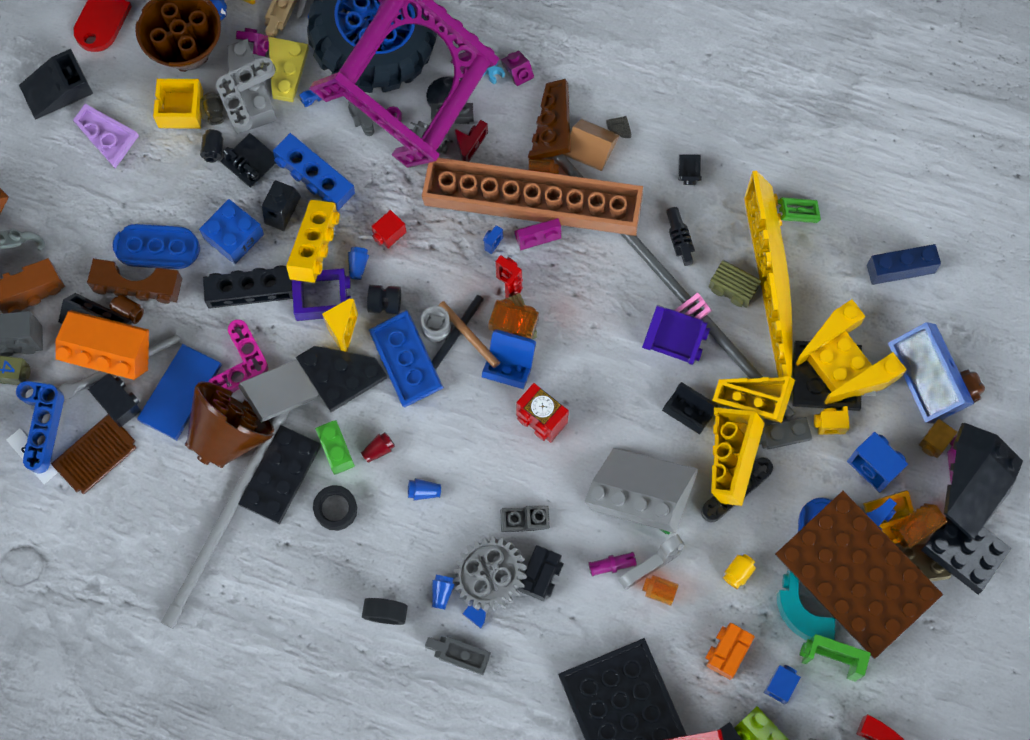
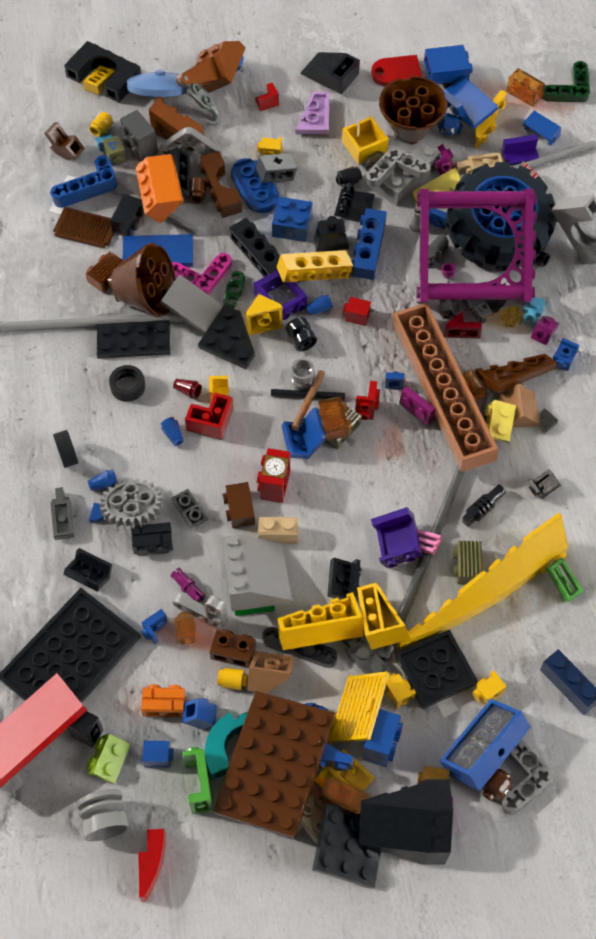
camera: 60 degrees right, 10 degrees down
bright green brick [315,420,355,475] -> none
blue tile [369,310,444,408] -> none
yellow wedge [795,299,907,405] -> none
none -> black bracket [63,548,112,592]
none -> dark orange brick [86,251,124,293]
none -> blue bracket [141,609,168,644]
none -> light grey beam [159,127,222,156]
none -> blue brick [183,698,217,729]
none -> red brick [185,393,234,440]
none -> yellow panel [209,376,229,403]
none -> reddish brown brick [210,629,256,669]
none -> dark green piece [223,271,245,308]
none -> reddish brown brick [223,482,255,528]
none -> medium nougat slope [247,651,295,693]
none -> red panel [255,82,279,111]
none -> dark grey brick [256,153,298,183]
none -> yellow brick [257,137,283,156]
none -> tan brick [258,517,298,544]
none -> yellow piece [328,671,390,745]
none -> light grey cone [408,207,420,232]
none -> yellow brick [472,670,507,706]
none -> light yellow bracket [485,400,516,443]
none -> clear yellow gear [500,305,523,328]
none -> light grey beam [501,739,553,815]
none -> blue brick [553,338,580,371]

